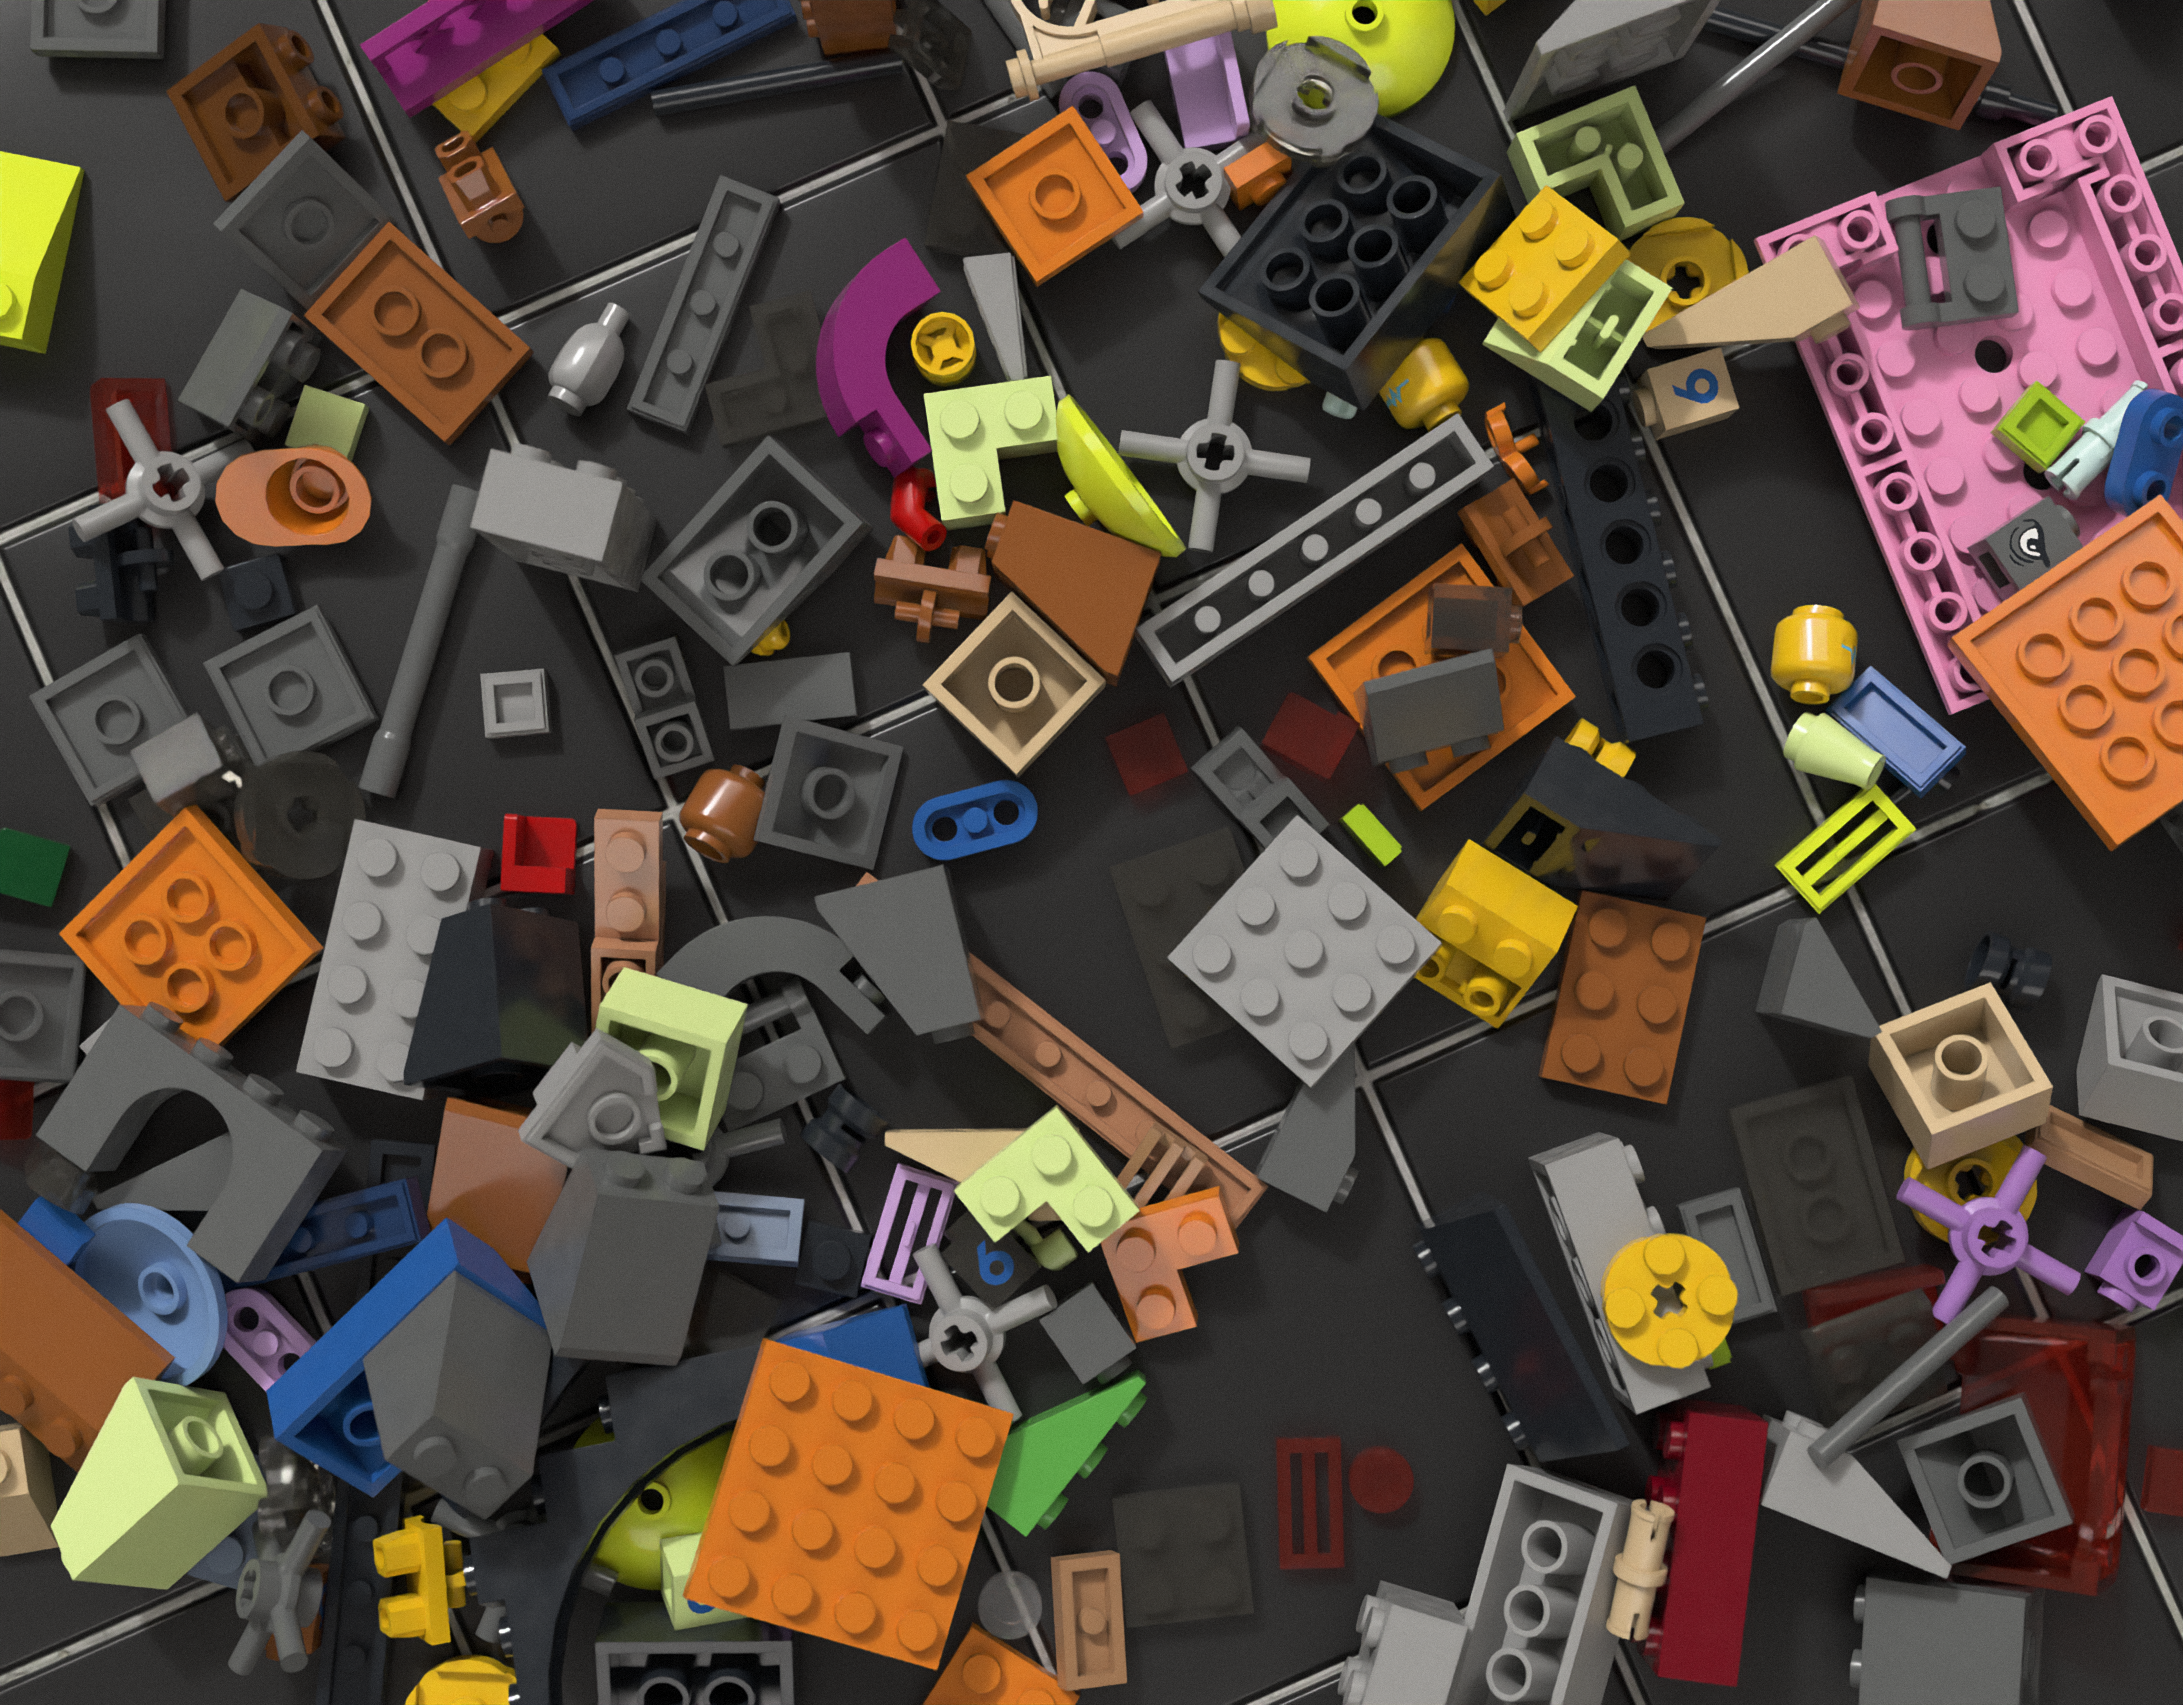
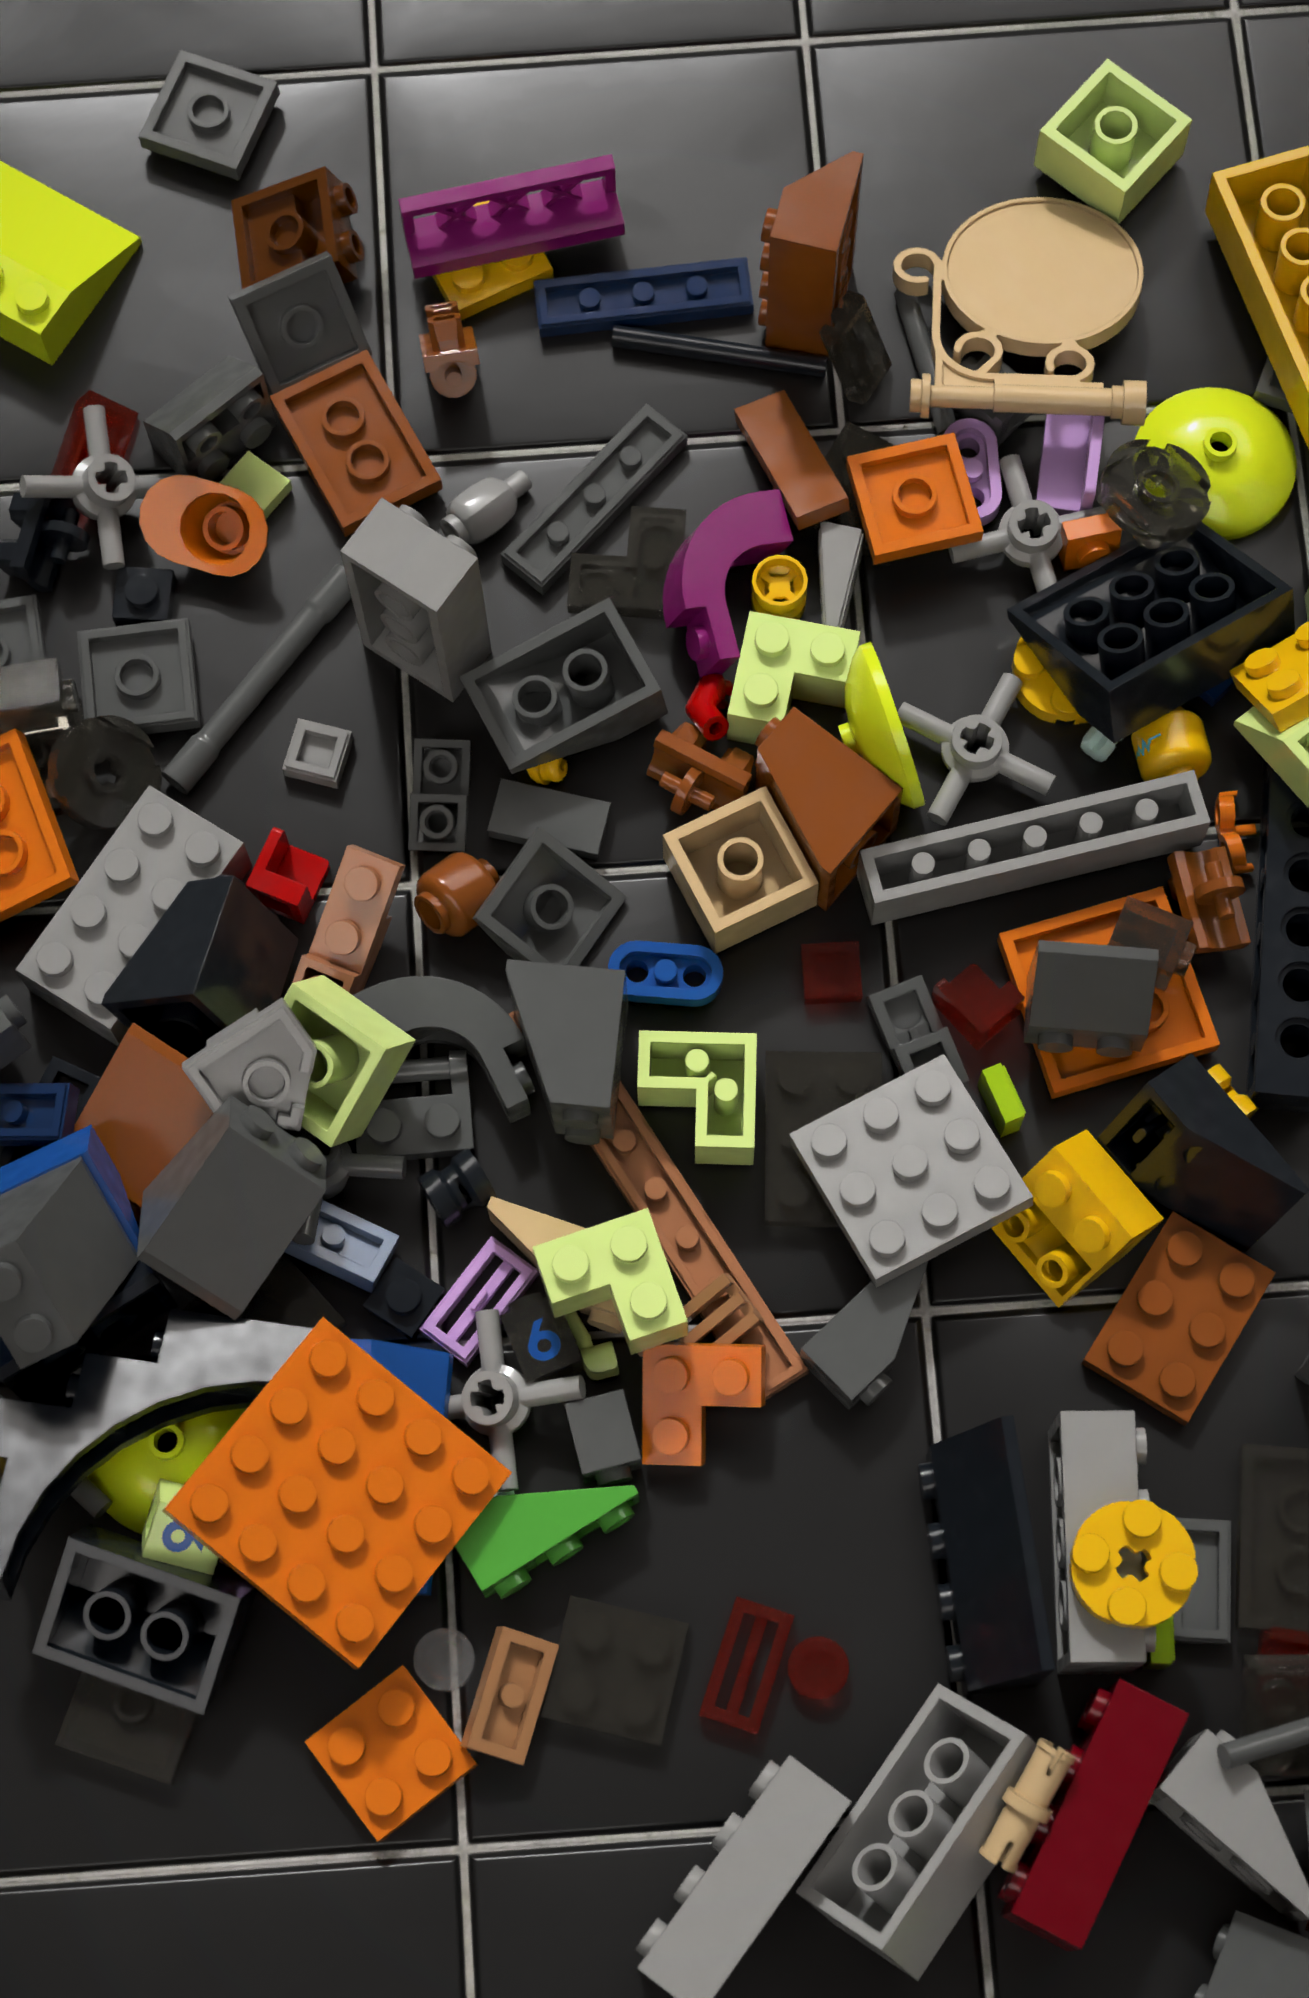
camera: 25 degrees right, 15 degrees down
none -> yellowish green brick [637,1030,757,1165]
none -> dark orange tile [734,390,850,530]

